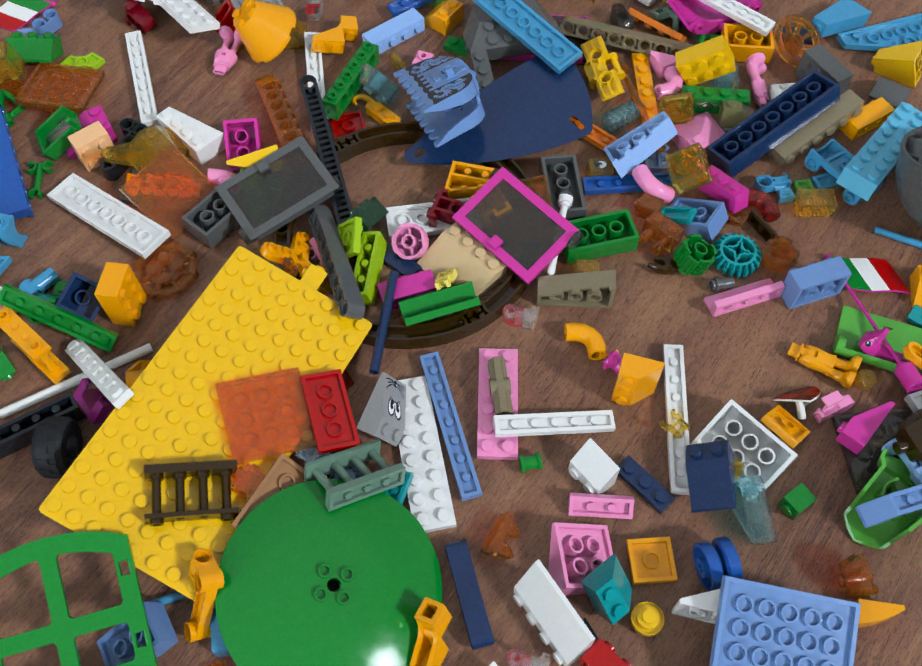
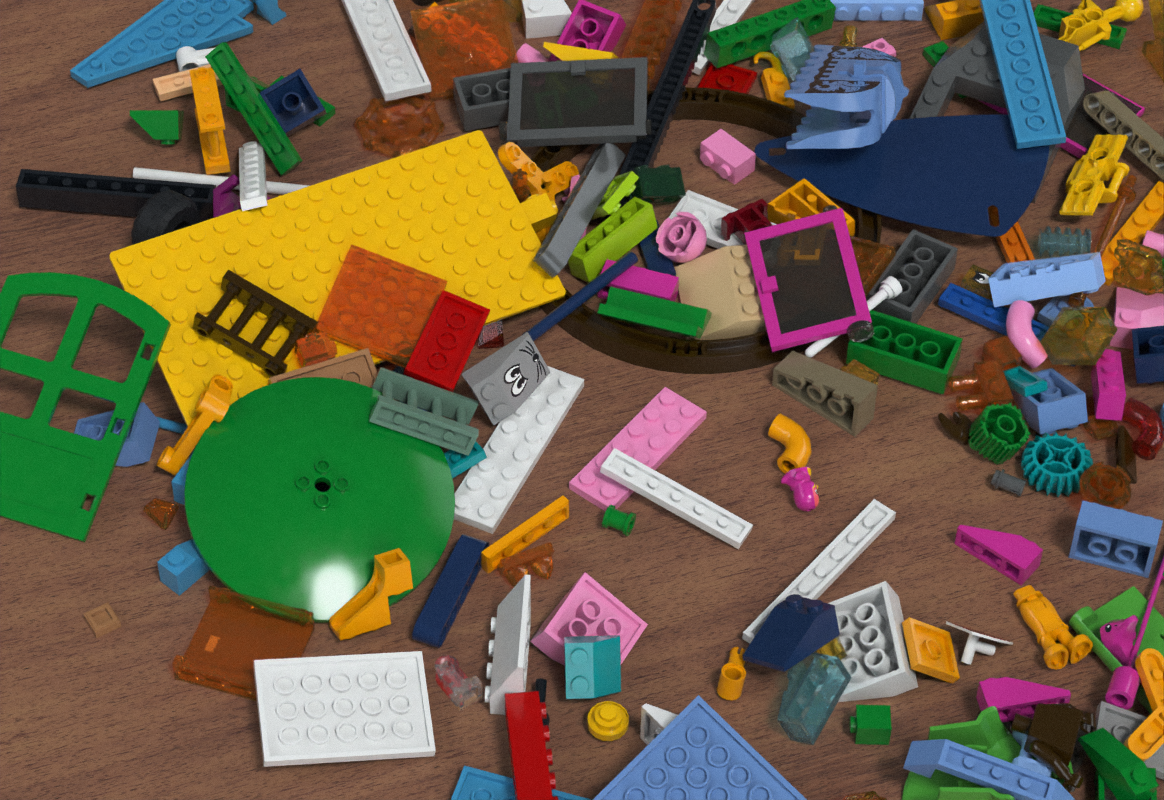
camera: 35 degrees right, 10 degrees down
dark azure piece [19,267,61,295] -> none
light orange brick [94,262,147,327] -> none
medium blue plate [419,351,482,502] -> none
light yellow plate [435,268,458,291] -> none
dark tan piece [488,356,513,415] -> none
clear leg [503,304,540,331] -> none
white slope [568,438,620,494] -> none
bright pink plate [568,492,634,519] -> none
light orange slope [611,352,665,406] -> none
dark blue plate [617,455,675,514] -> none
light orange plate [626,536,678,585] -> none
clear yellow piece [659,409,690,438] -> none
blue wheel [692,536,743,591] -> none
bright pink panel [704,278,785,317] -> none
bright pink piece [813,390,856,424] -> none
clear yellow piece [854,369,877,390] -> none
none -> light orange tile [481,495,569,574]
none -> bright pink brick [700,129,756,185]
none -> light orange pin [717,647,746,700]
none -> dark pink slope [955,524,1043,586]

